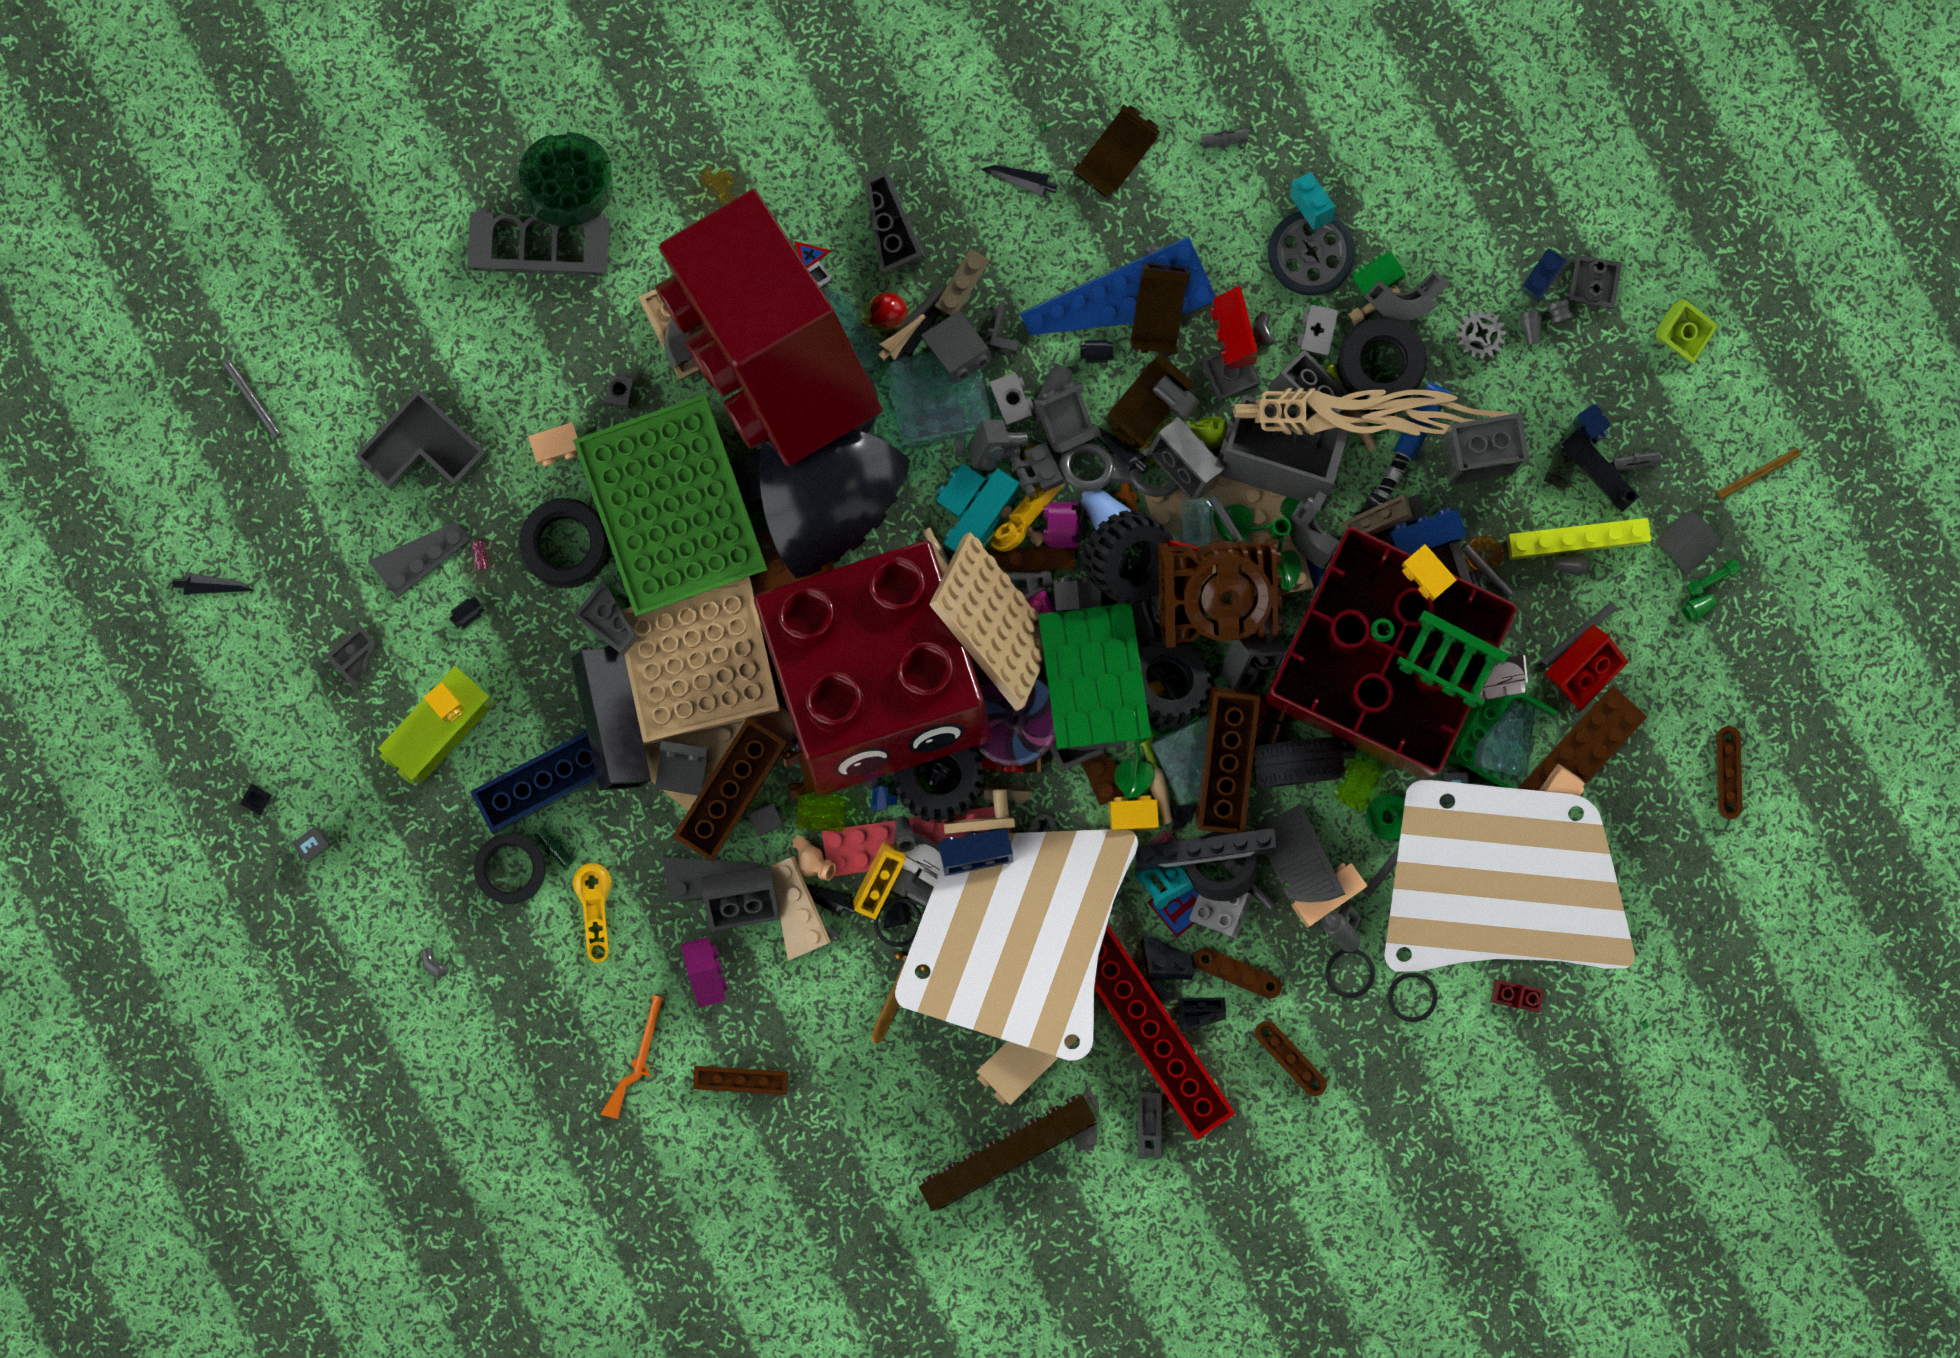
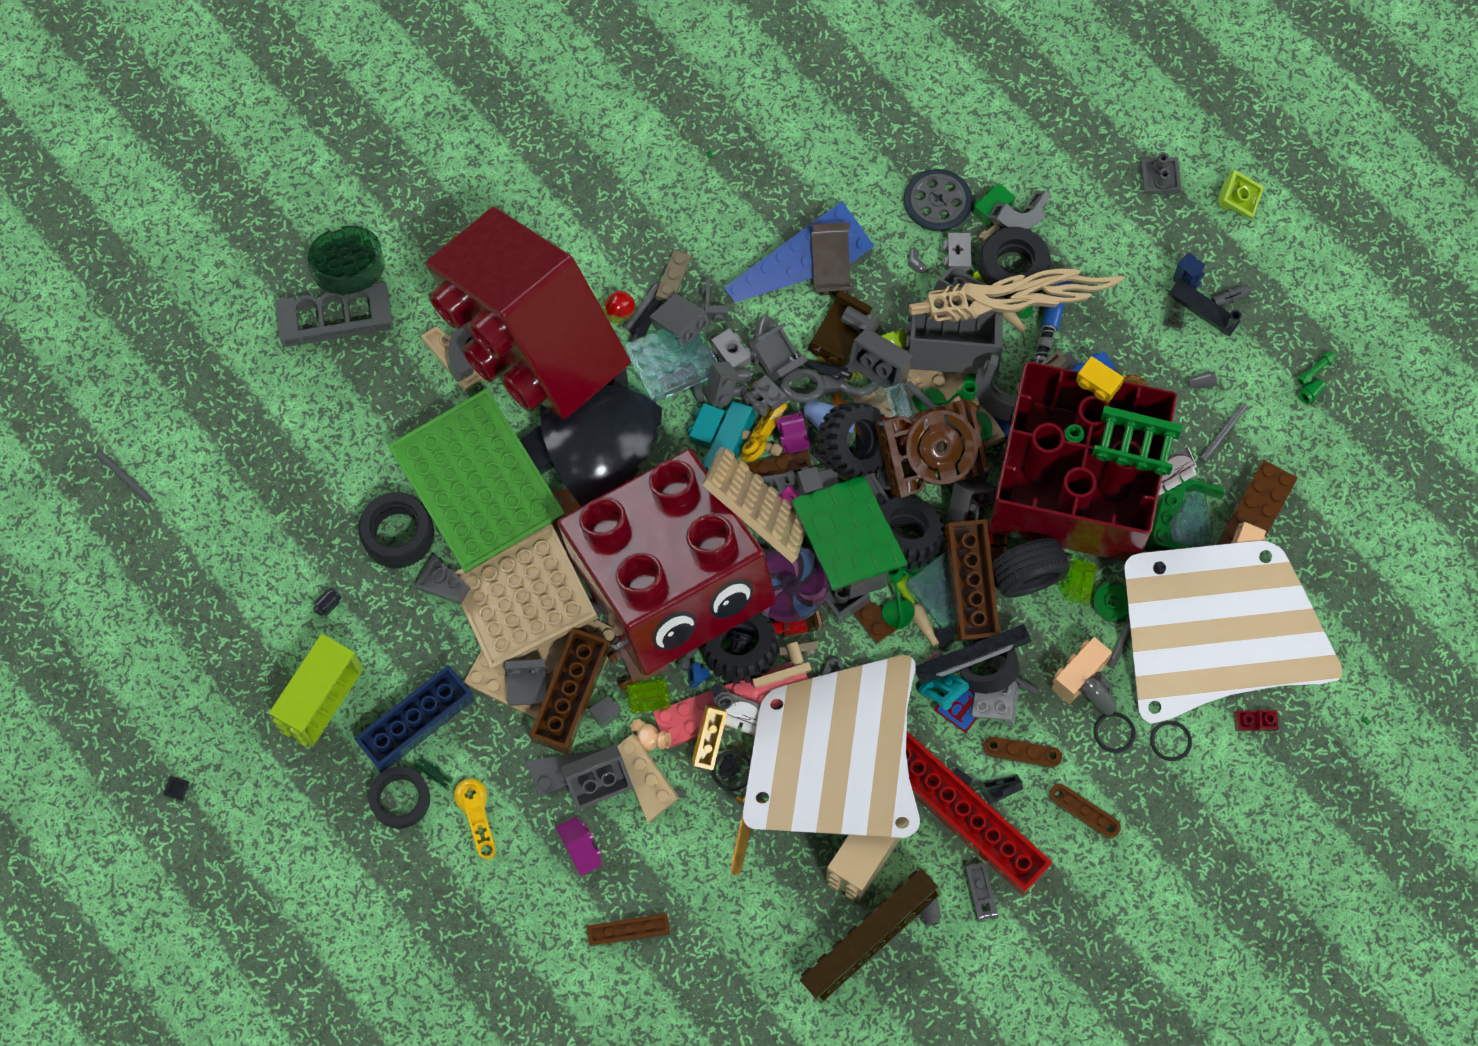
camera: 10 degrees left, 15 degrees down
black bar [172,572,254,595] -> none
dark grey brick [292,827,331,863] -> none
dark grey wing [325,625,376,689] -> none
dark grey piece [354,389,488,491] -> none
dark grey wing [368,522,471,598] -> none
dark grey arm [421,948,448,978] -> none
yellow brick [424,682,465,723] -> none
clear pink pin [469,540,490,570] -> none
light nougat brick [528,422,578,467] -> none
black brick [571,646,651,791] -> none
orange piece [600,995,665,1119] -> none
dark grey brick [605,373,634,409] -> none
black bar [806,883,855,916] -> none
dark grey wedge [866,171,926,276] -> none
tan piece [877,314,925,362] -> none
dark grey piece [891,869,934,906] -> none
dark blue brick [938,828,1014,876] -> none
black bar [981,165,1058,197] -> none
dark brown panel [1073,104,1160,201] -> none
black brick [1080,340,1114,364] -> none
yellow brick [1108,796,1159,831] -> none
black wing [1141,935,1194,980] -> none
dark grey tile [1200,349,1261,402] -> none
dark grey pin [1201,127,1249,149] -> none
red slope [1209,286,1257,370] -> none
dark grey piece [1254,804,1345,903] -> none
teal brick [1290,172,1336,230] -> none
dark grey container [1440,413,1529,485] -> none
light grey gear [1455,309,1506,360] -> none
neon yellow brick [1507,518,1651,560] -> none
dark grey cone [1519,311,1542,345] -> none
dark blue brick [1520,248,1567,303] -> none
red slope [1544,624,1629,711] -> none
dark grey wheel [1546,300,1574,325] -> none
dark grey slope [1655,510,1721,575] -> none
pearl gold bar [1716,447,1801,500] -> none
reddish brown plate [1716,726,1742,820] -> none

